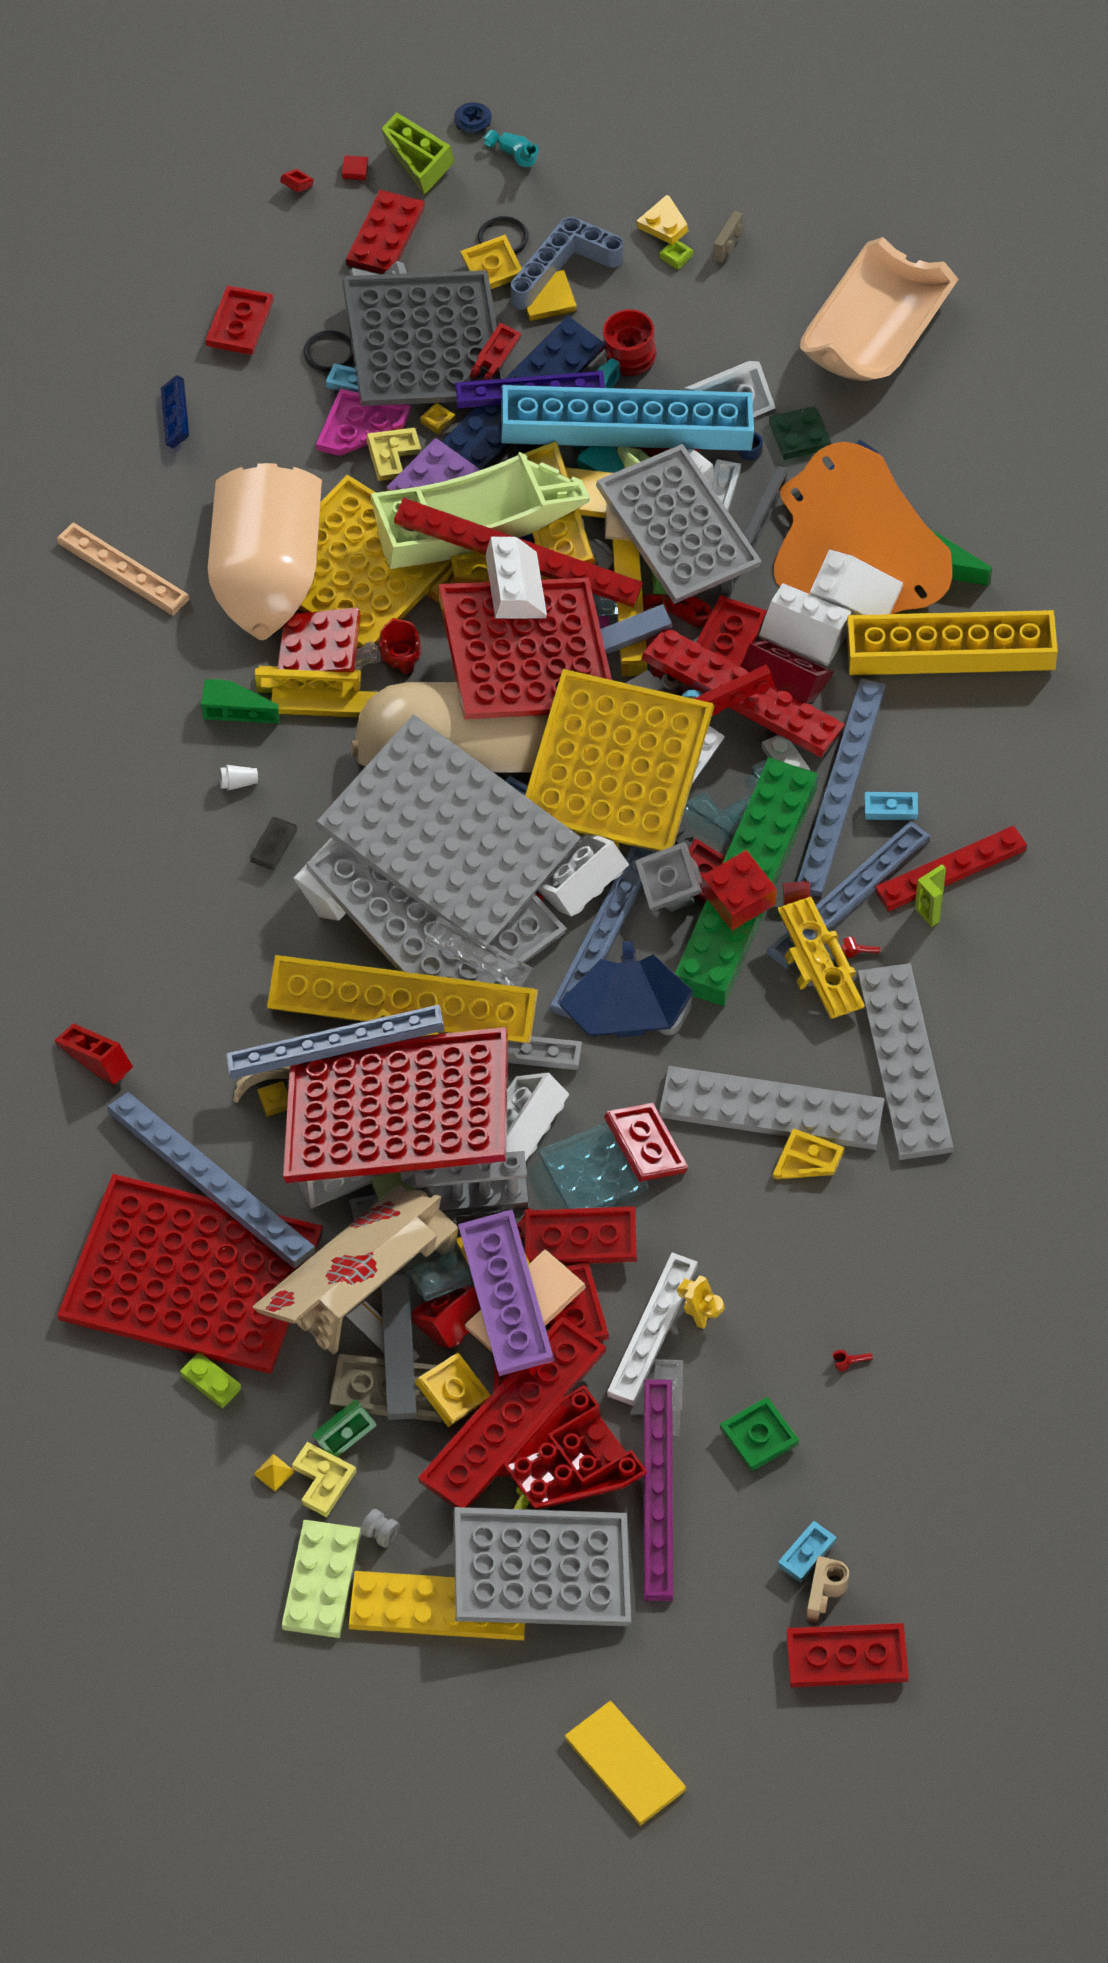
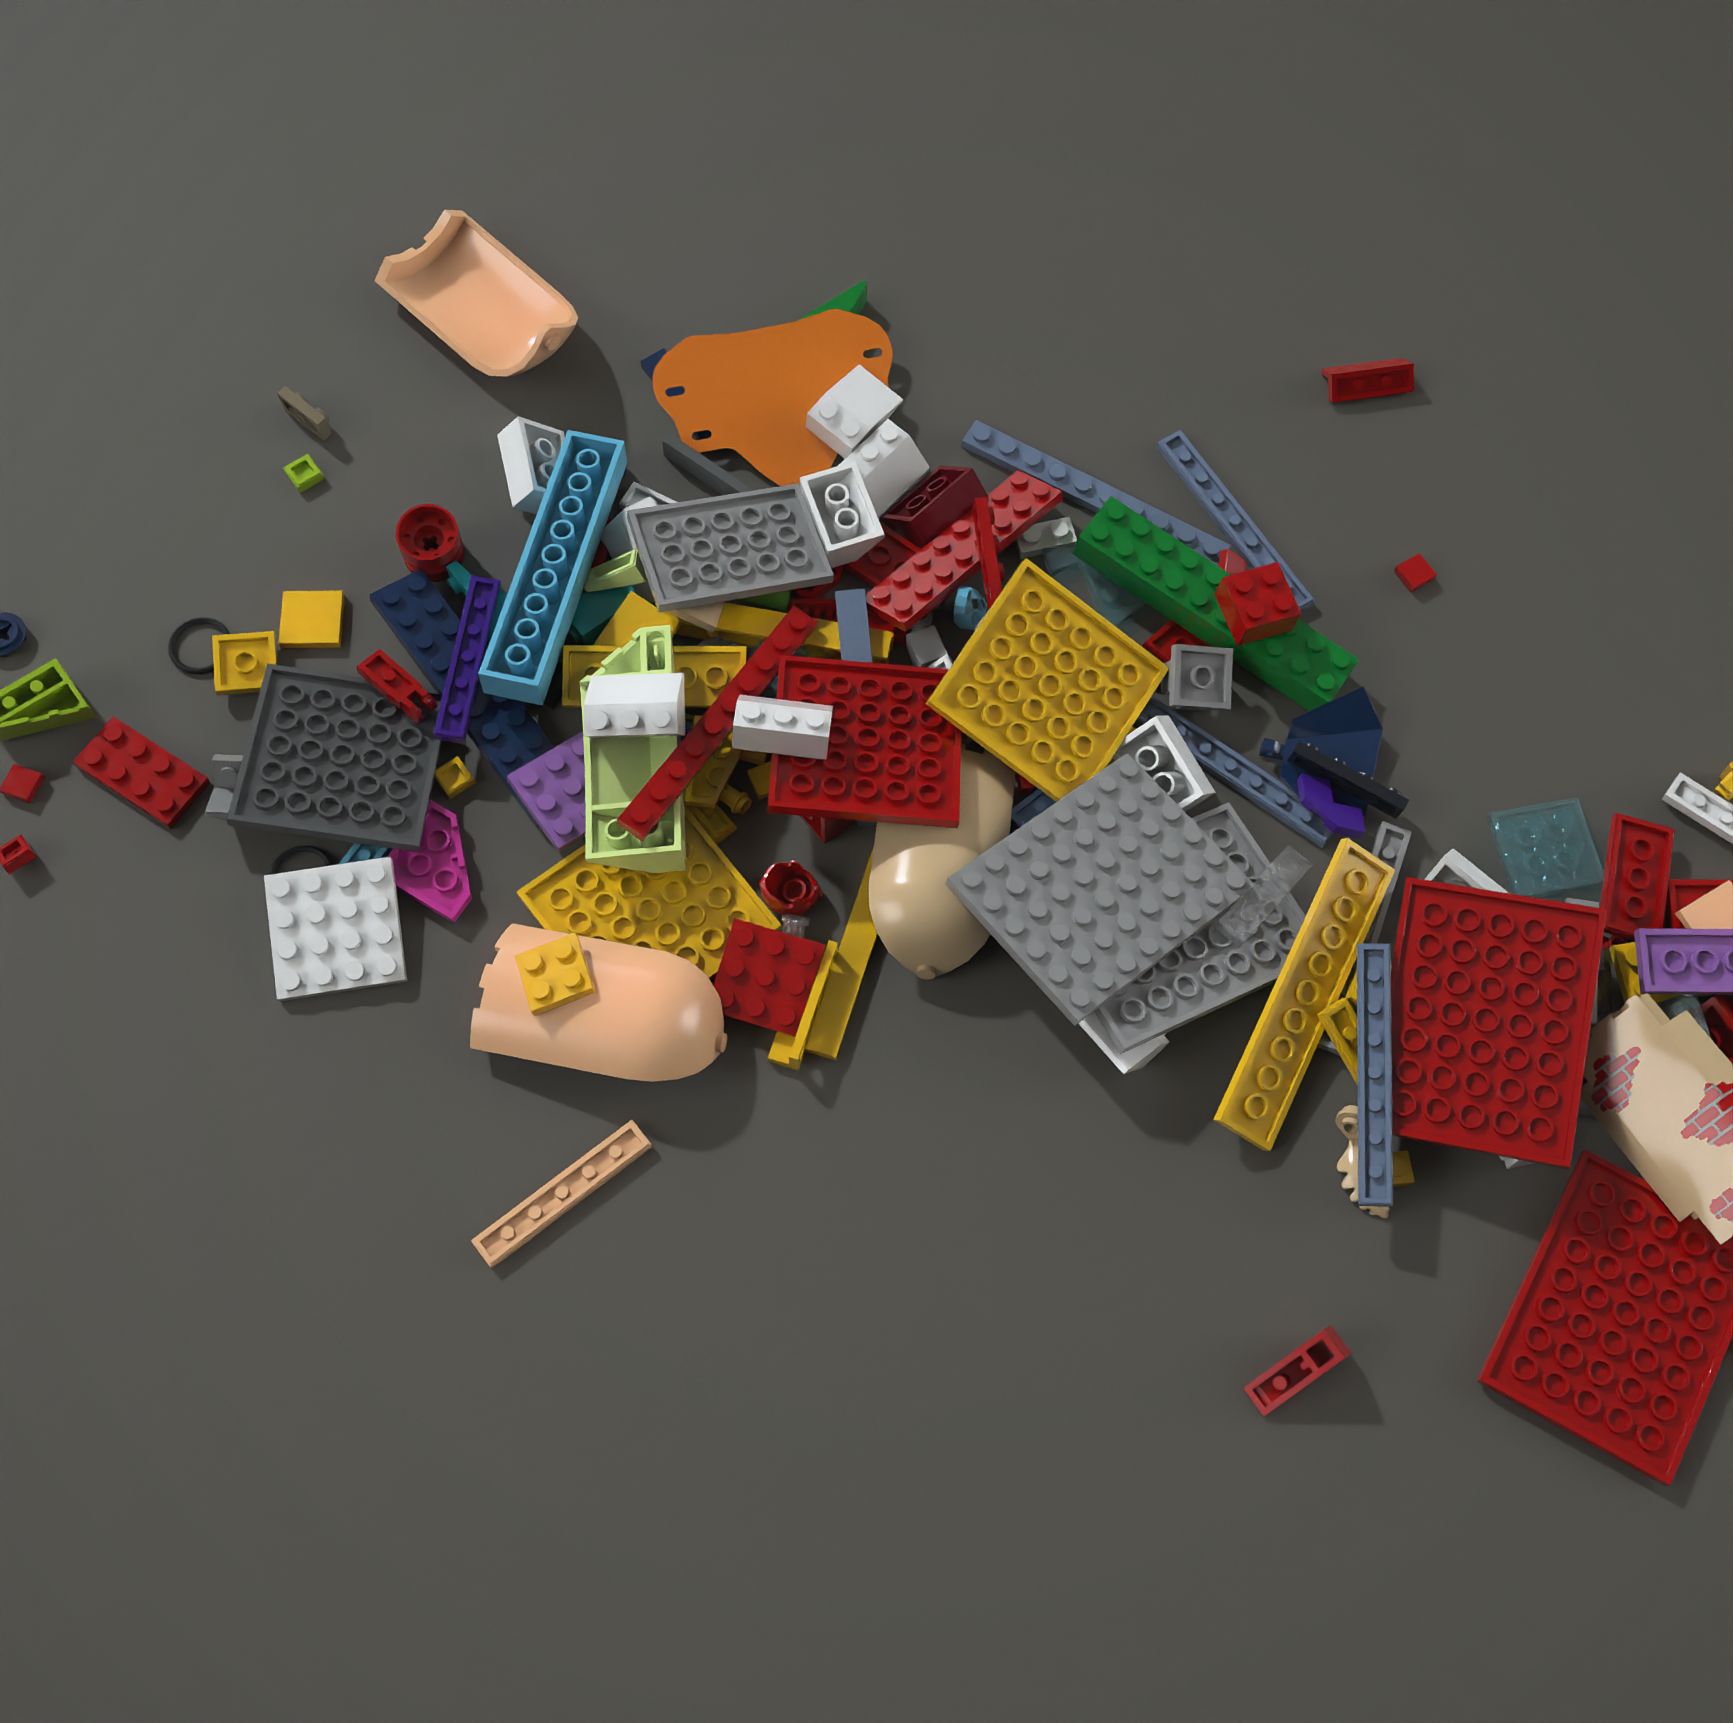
camera: 80 degrees left, 10 degrees up
sand blue plate [108,1092,315,1269] -> none
clear blue plate [161,375,189,449] -> none
green slope [201,679,280,724] -> none
red plate [206,285,274,355] -> none
white cone [219,765,258,791] -> none
clear smoke plate [250,816,297,871] -> none
light yellow plate [366,428,421,481] -> none
teal arm [483,130,539,168] -> none
sand blue beam [511,217,624,310] -> none
tile [604,1103,688,1182] -> none
yellow wing [636,195,689,245] -> none
light grey plate [659,1066,885,1150] -> none
clear green plate [769,406,831,460] -> none
yellow wing [773,1128,844,1180] -> none
yellow piece [777,897,865,1019] -> none
red hand [841,937,881,958] -> none
yellow brick [847,610,1058,675] -> none
light grey plate [857,963,954,1160] -> none
medium azure plate [865,792,918,820] -> none
red plate [875,825,1027,912] -> none
lime panel [915,865,946,927] -> none
none -> white plate [264,857,407,1001]
none -> yellow plate [515,933,595,1016]
none -> white slope [584,673,685,739]
none -> white slope [800,461,885,568]
none -> black plate [1287,741,1409,819]
none -> dark purple tile [1297,774,1366,839]
none -> red panel [1322,358,1414,403]
none -> red tile [1394,553,1437,593]

